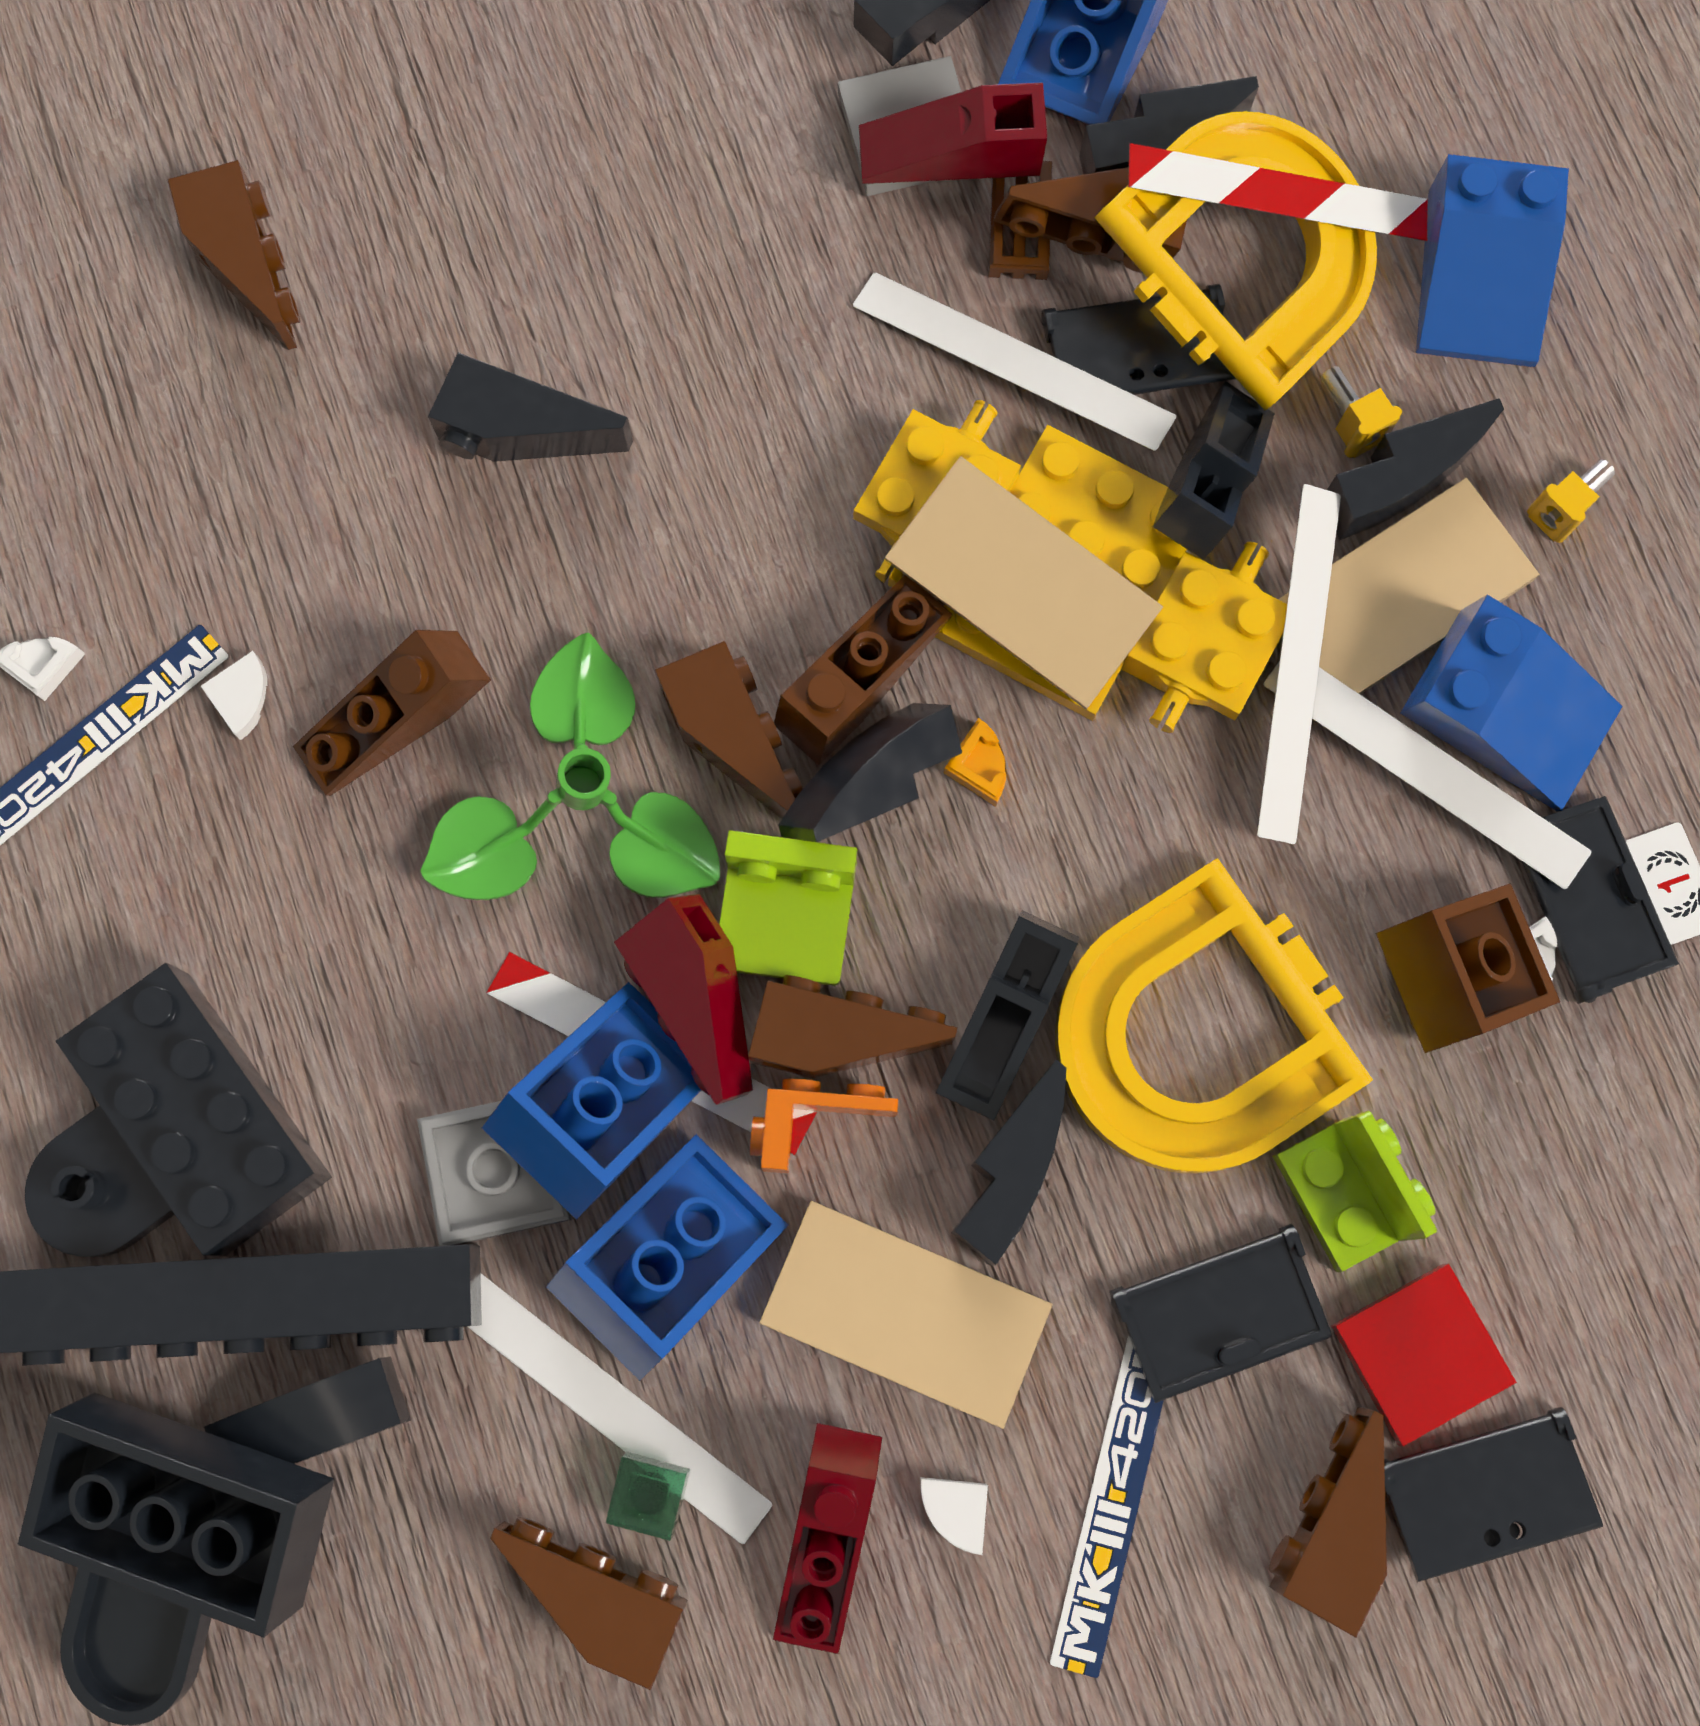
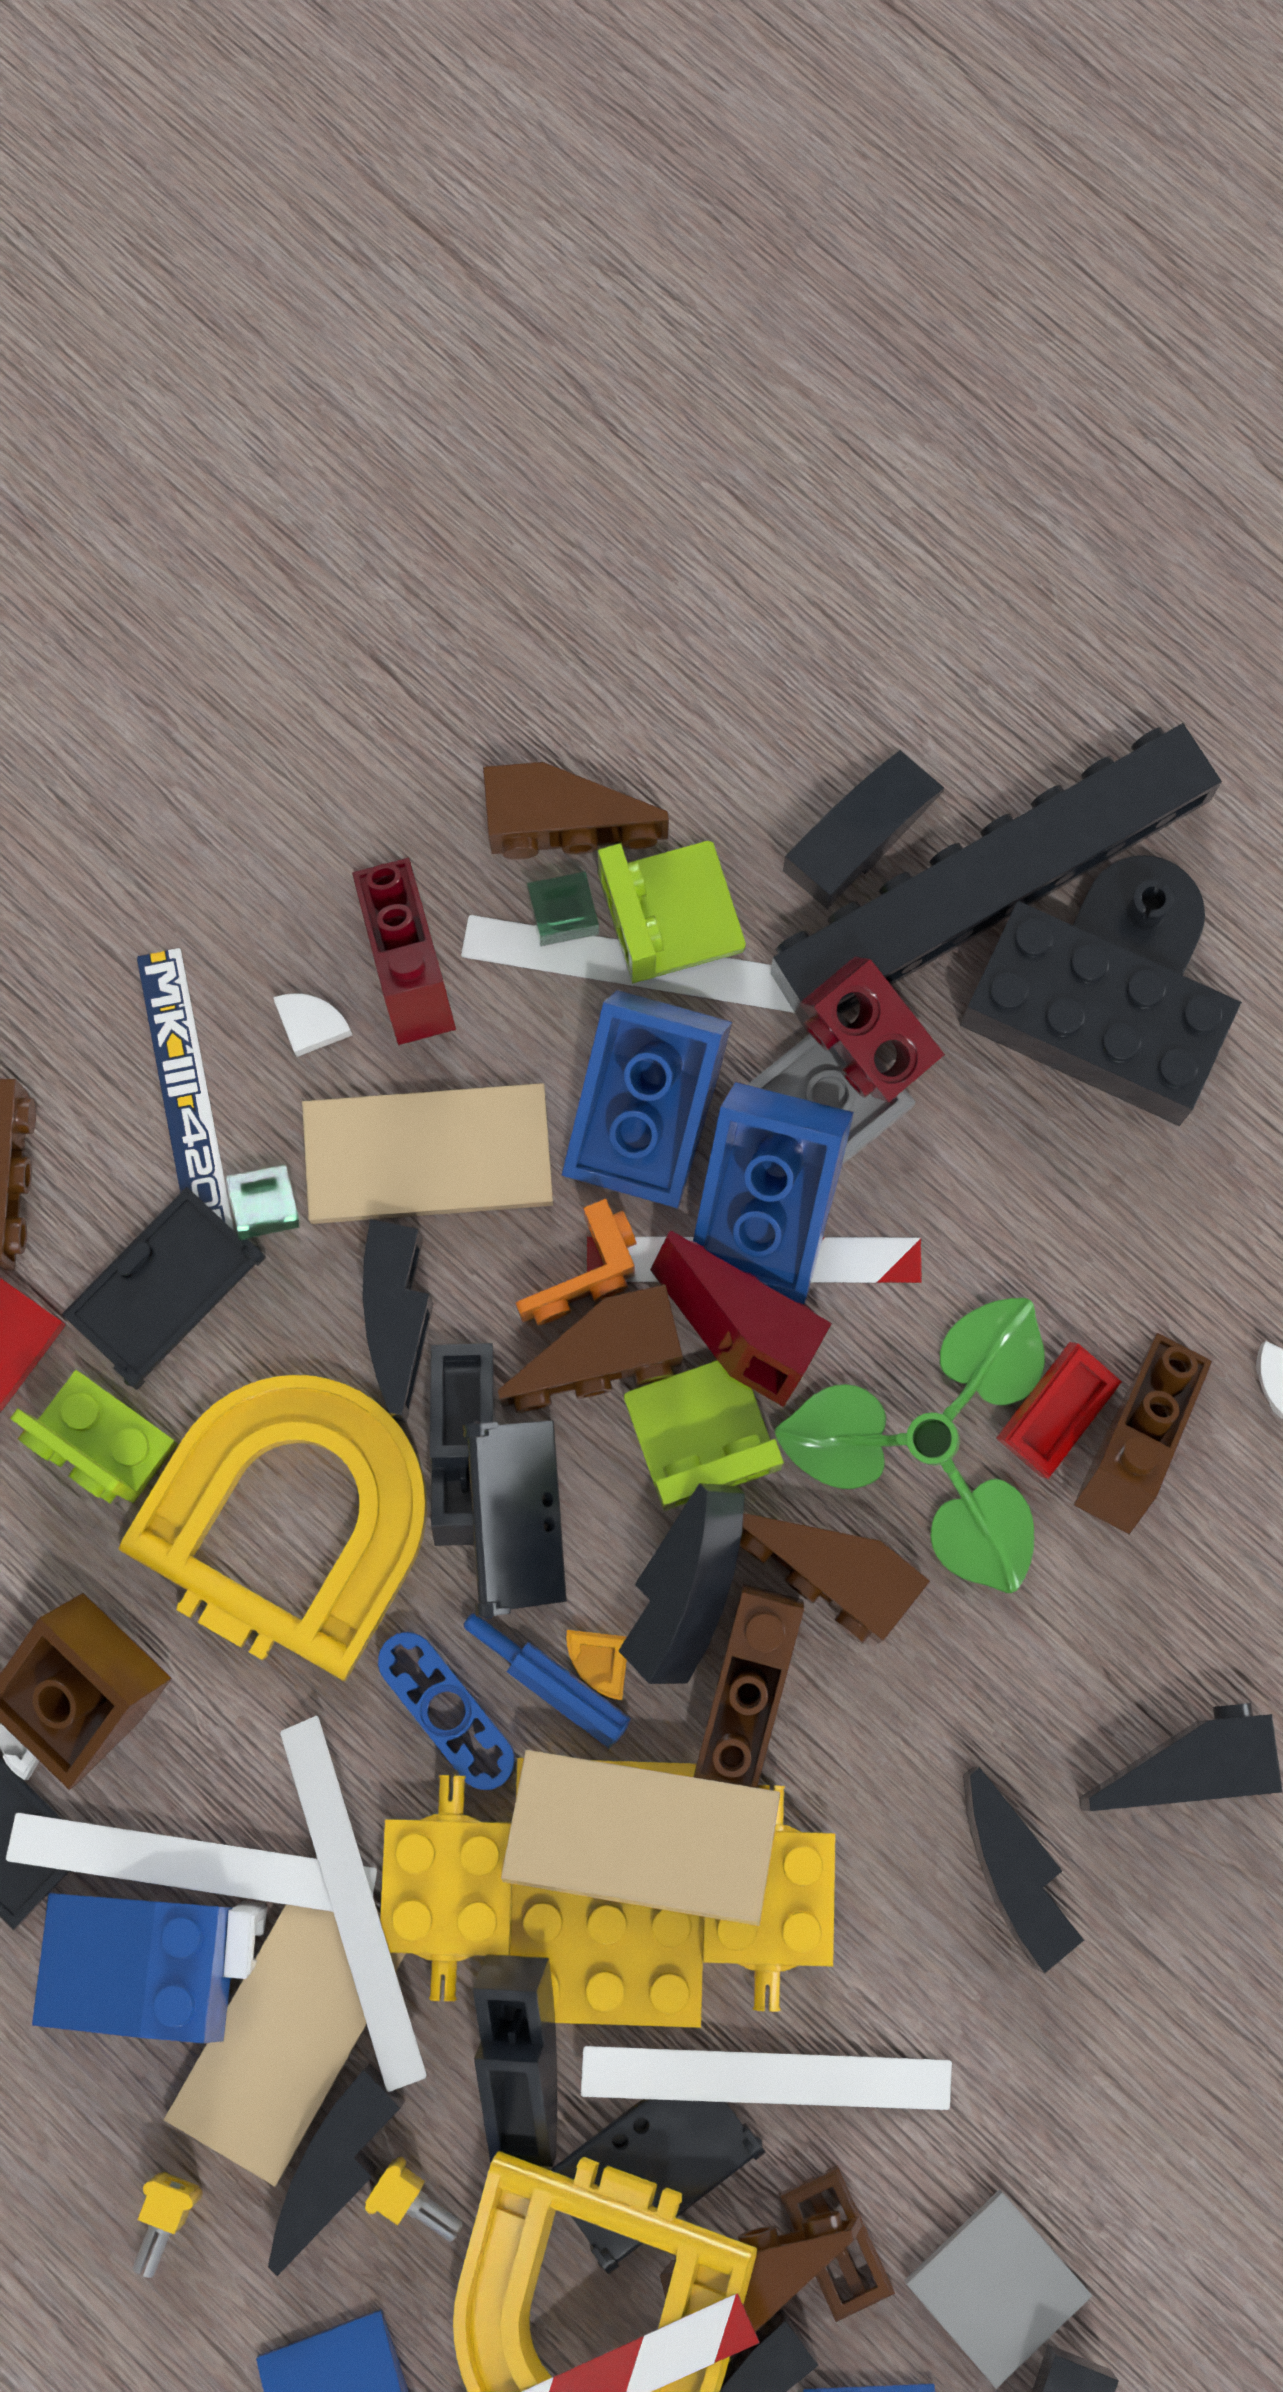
camera: 155 degrees right, 0 degrees up
black brick [18,1392,335,1726] -> none
dark red slope [859,83,1047,184] -> none
none -> white tile [223,1901,267,1979]
none -> plate [225,1164,300,1240]
none -> blue beam [378,1632,516,1790]
none -> black door [462,1420,567,1619]
none -> blue axle [464,1613,631,1749]
none -> lime bracket [598,841,746,984]
none -> dark red brick [799,957,945,1102]
none -> black slope [963,1767,1084,1974]
none -> red tile [996,1342,1122,1479]

